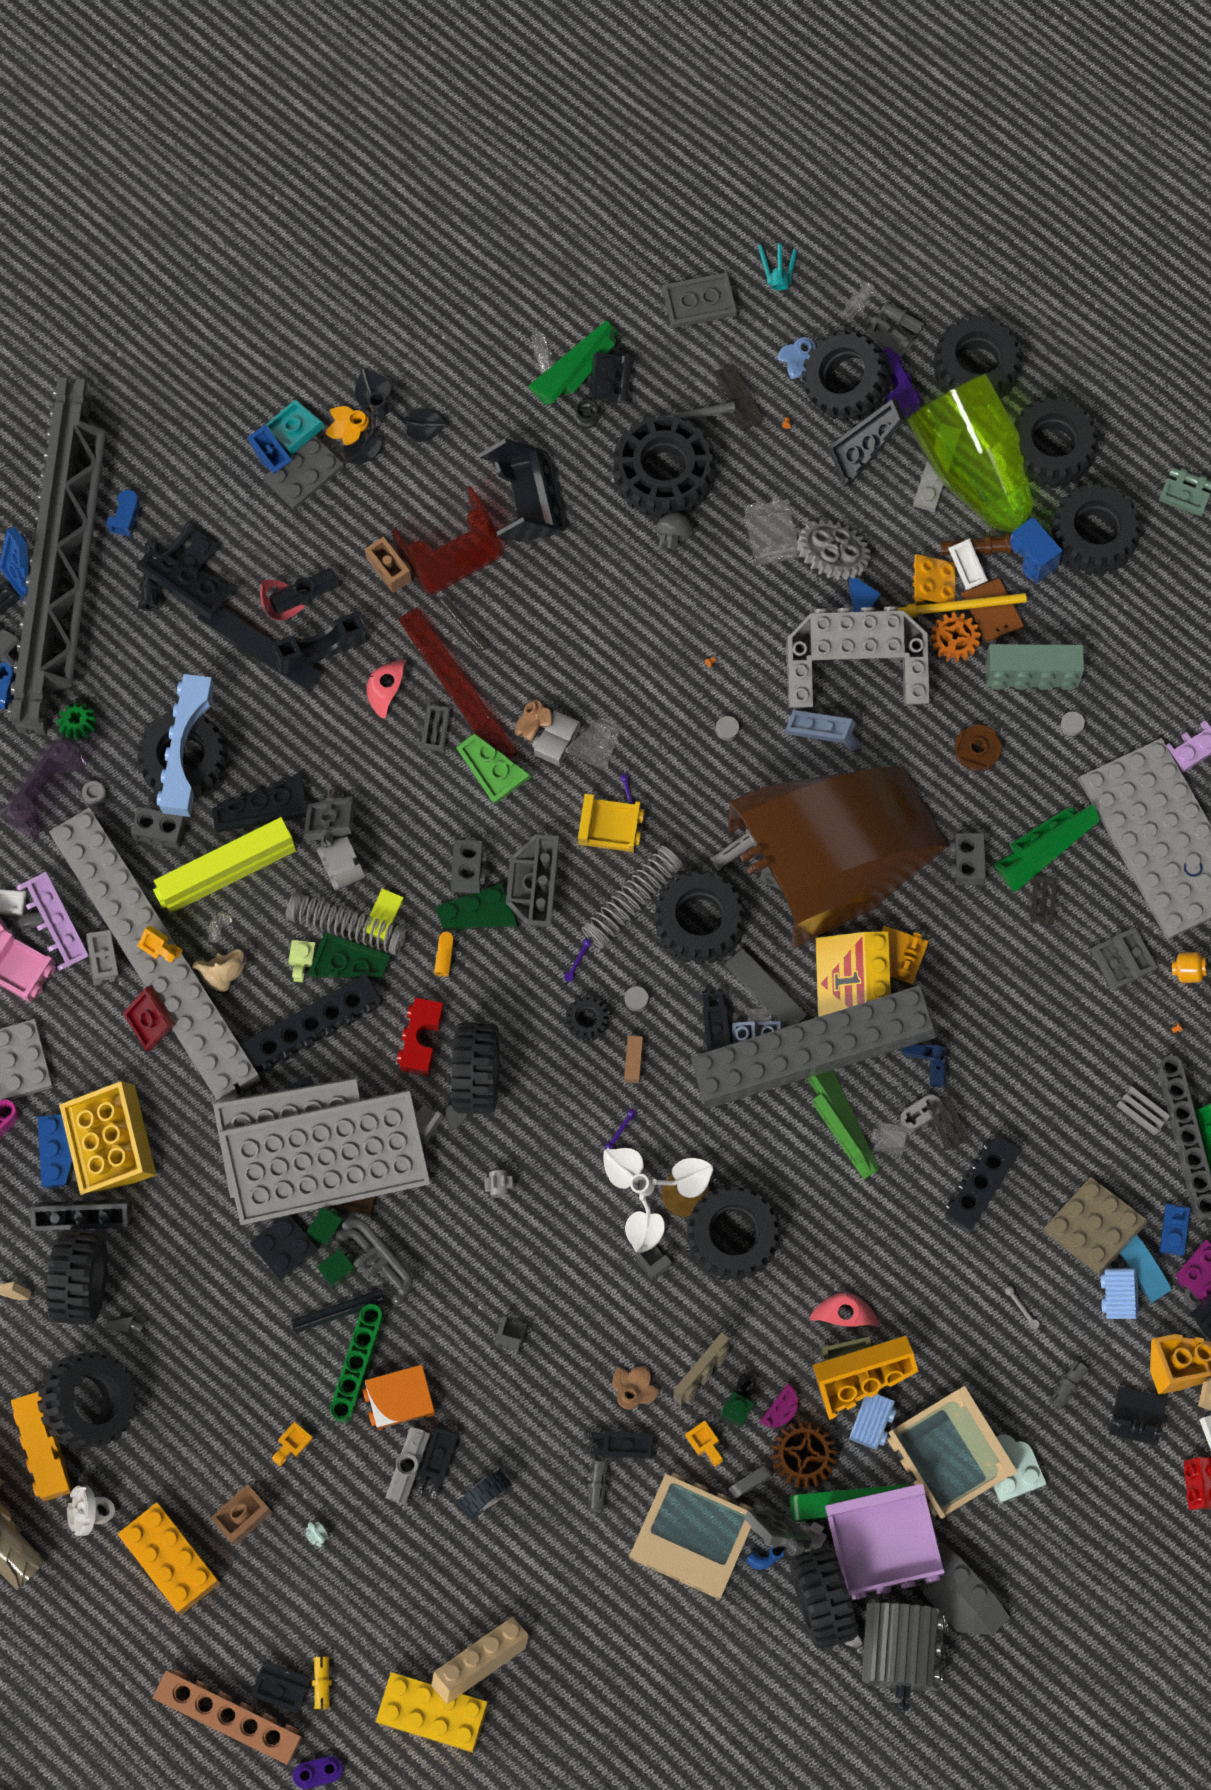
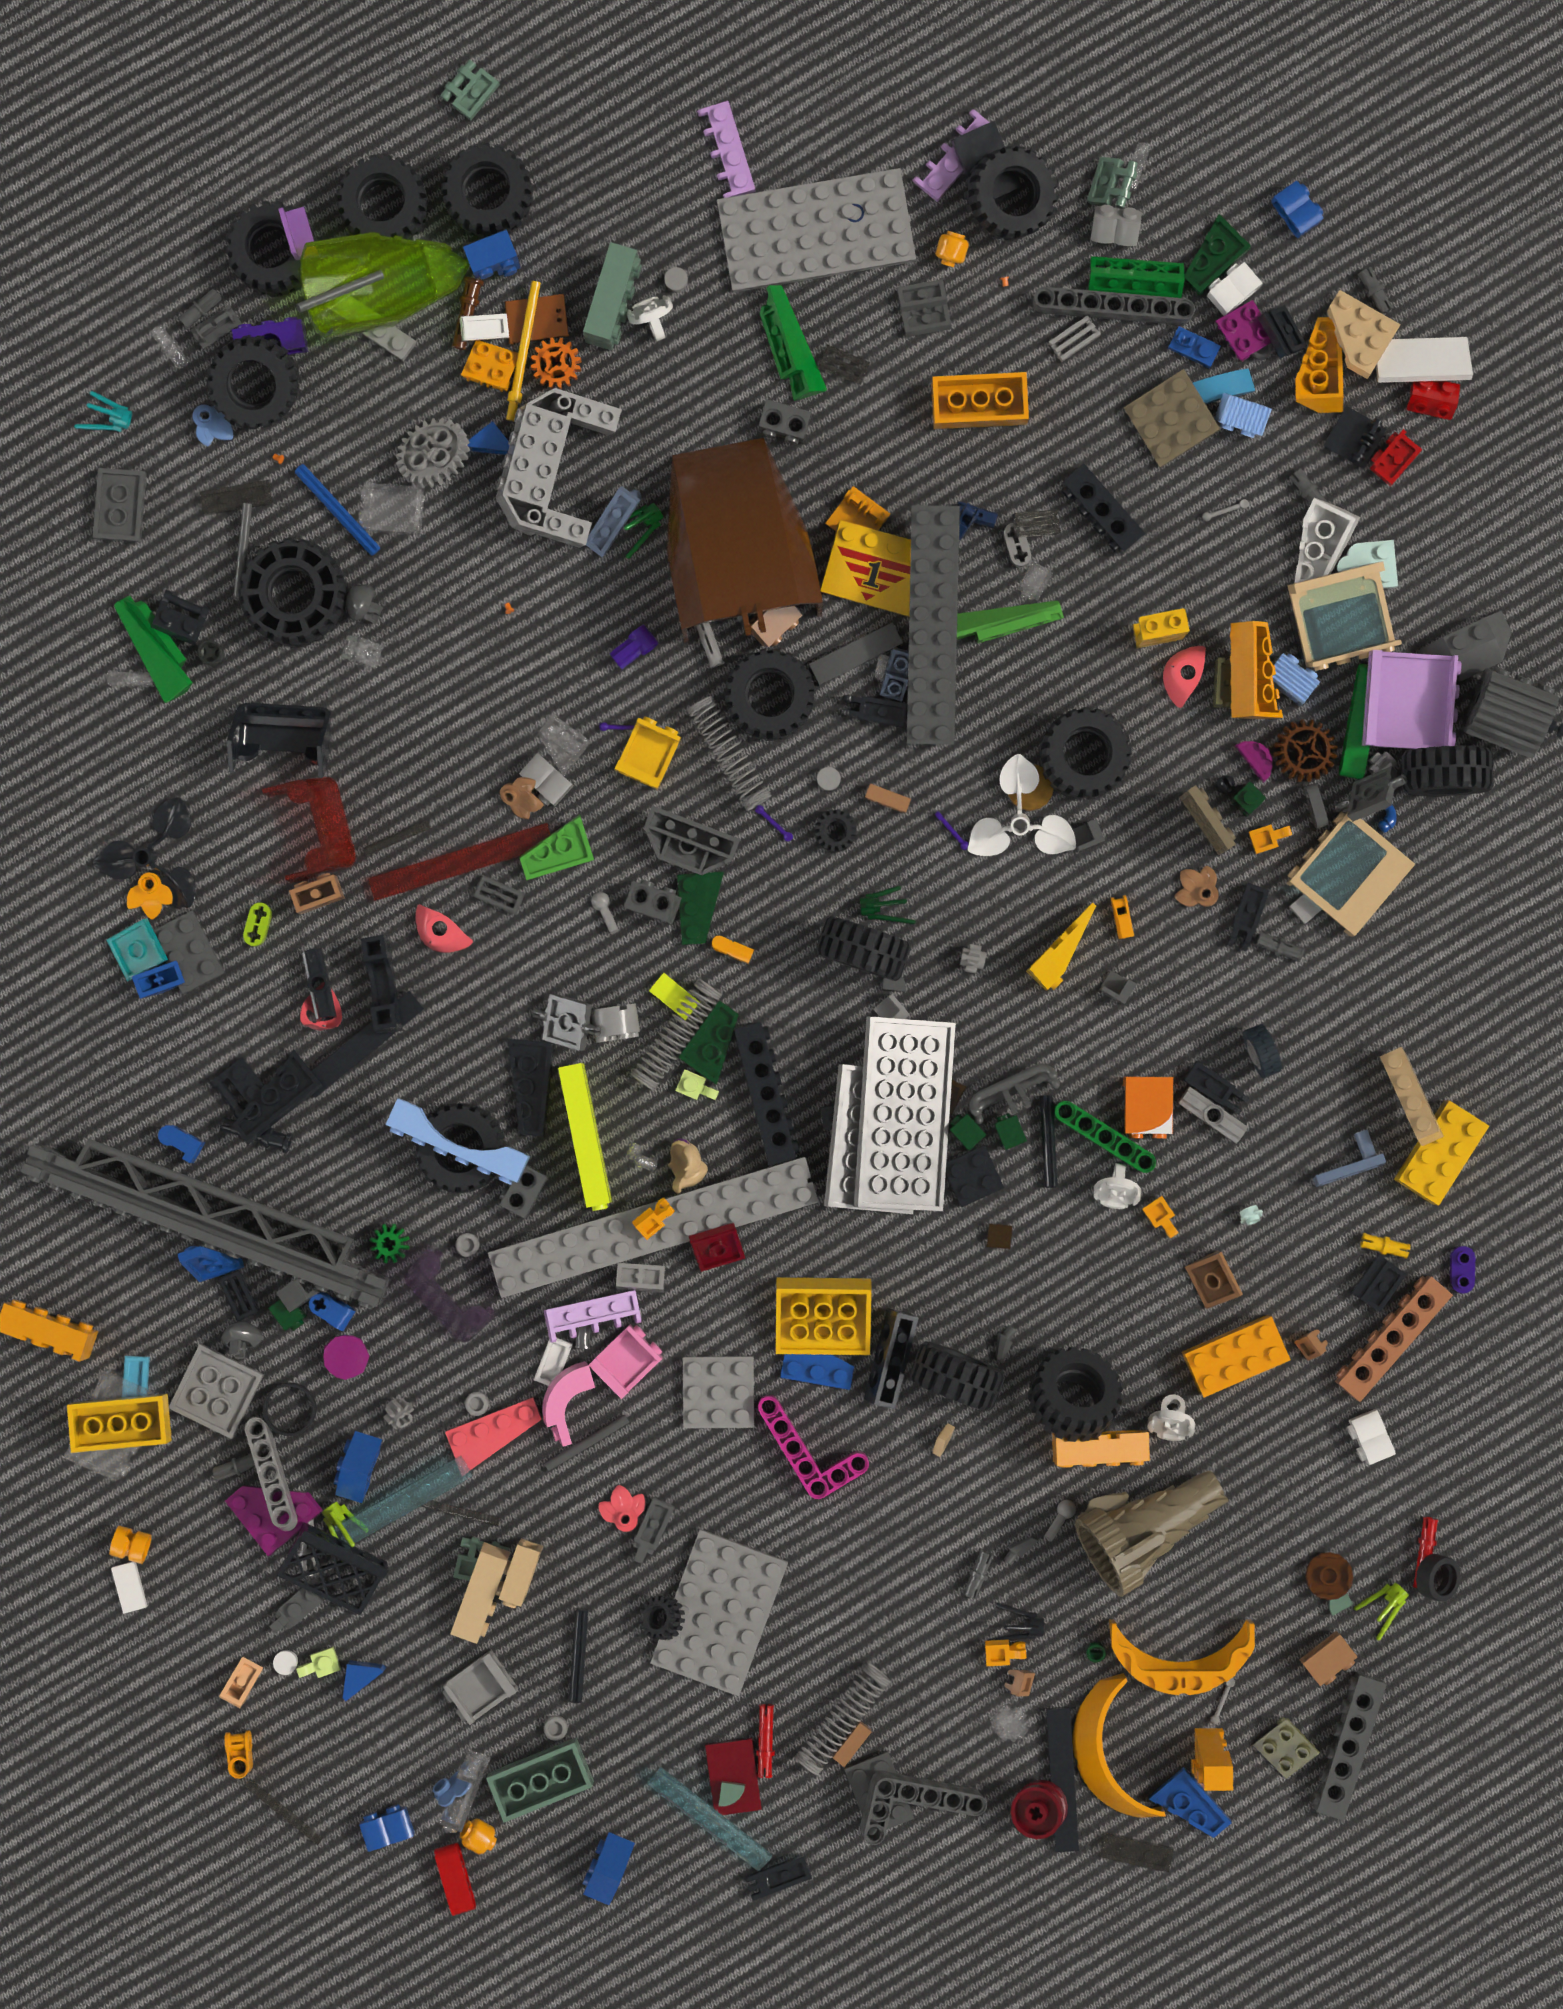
camera: 75 degrees left, 15 degrees up
red arch [397,998,444,1077] -> none
light grey tile [716,716,739,741] -> none
black wing [828,399,906,486] -> none
reddish brown plate [954,724,1002,771] -> none
none -> lime beam [243,903,272,947]
none -> medium lavender panel [278,207,318,260]
none -> blue axle [295,464,380,556]
none -> dark grey bar [296,270,384,313]
none -> clear brick [341,635,383,668]
none -> light grey bar [591,892,619,934]
none -> dark purple piece [609,624,658,670]
none -> green plant [624,503,664,559]
none -> white tile [627,295,673,341]
none -> medium nougat brick [749,606,802,647]
none -> dark green plant [860,886,916,924]
none -> light orange brick [931,372,1029,429]
none -> dark brown tile [986,1223,1013,1249]
none -> yellow wedge [1026,903,1096,990]
none -> white tile [1094,1163,1141,1209]
none -> light orange bar [1111,895,1134,939]
none -> yellow panel [1132,608,1190,648]
none -> light grey tile [1289,894,1322,924]
none -> medium nougat tile [1294,1330,1328,1361]
none -> white wedge [1295,498,1360,583]
none -> sand blue piece [1313,1130,1386,1187]
none -> white brick [1347,1409,1396,1465]
none -> red bracket [1369,429,1422,487]

